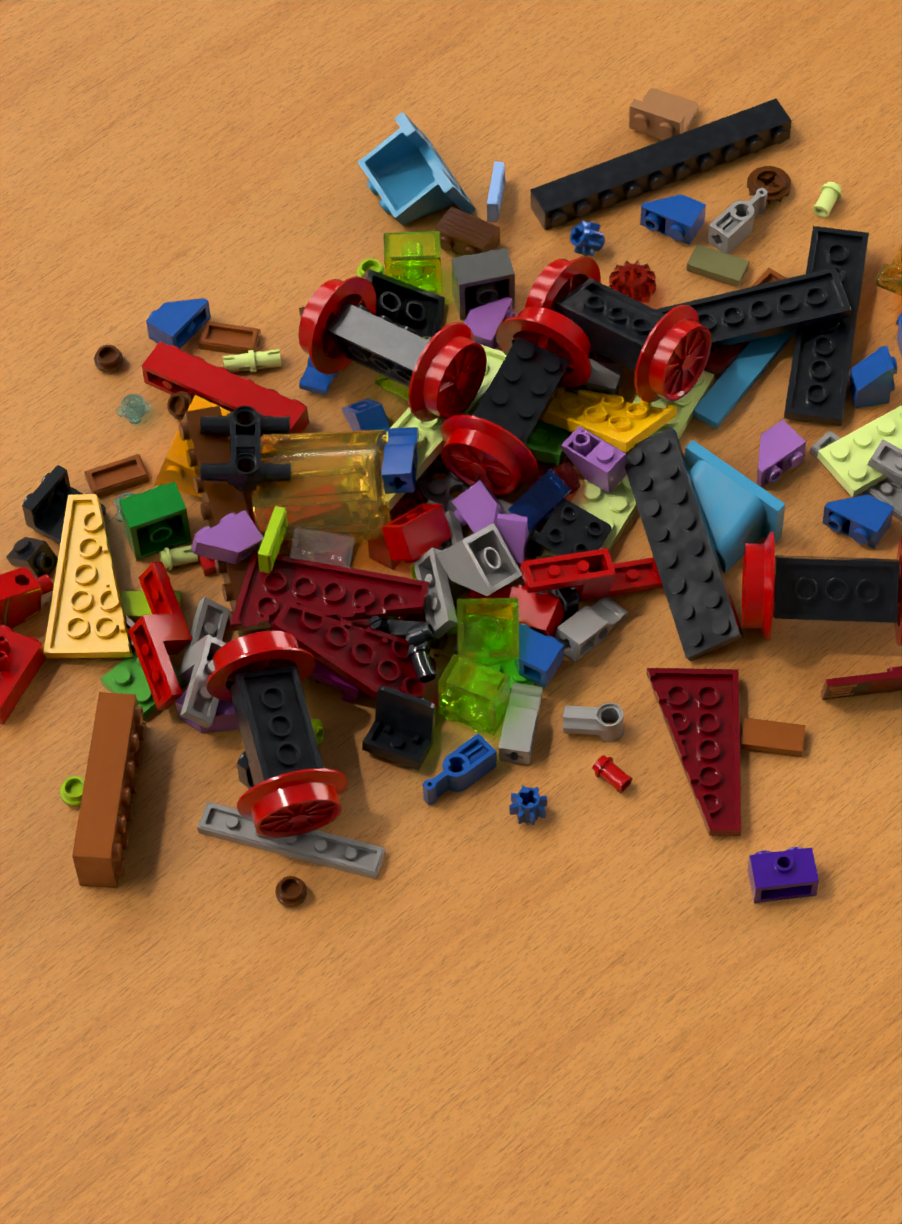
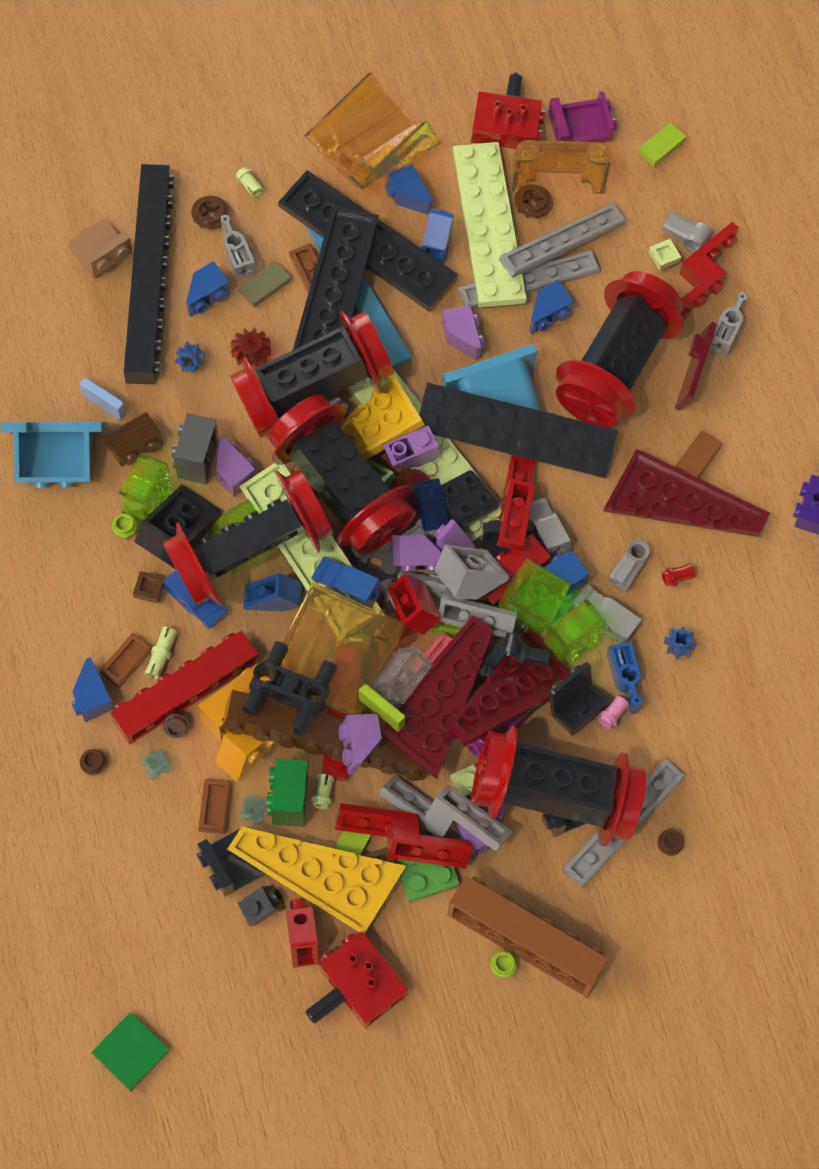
camera: 70 degrees left, 10 degrees up
none -> bright pink pin [598,696,629,729]

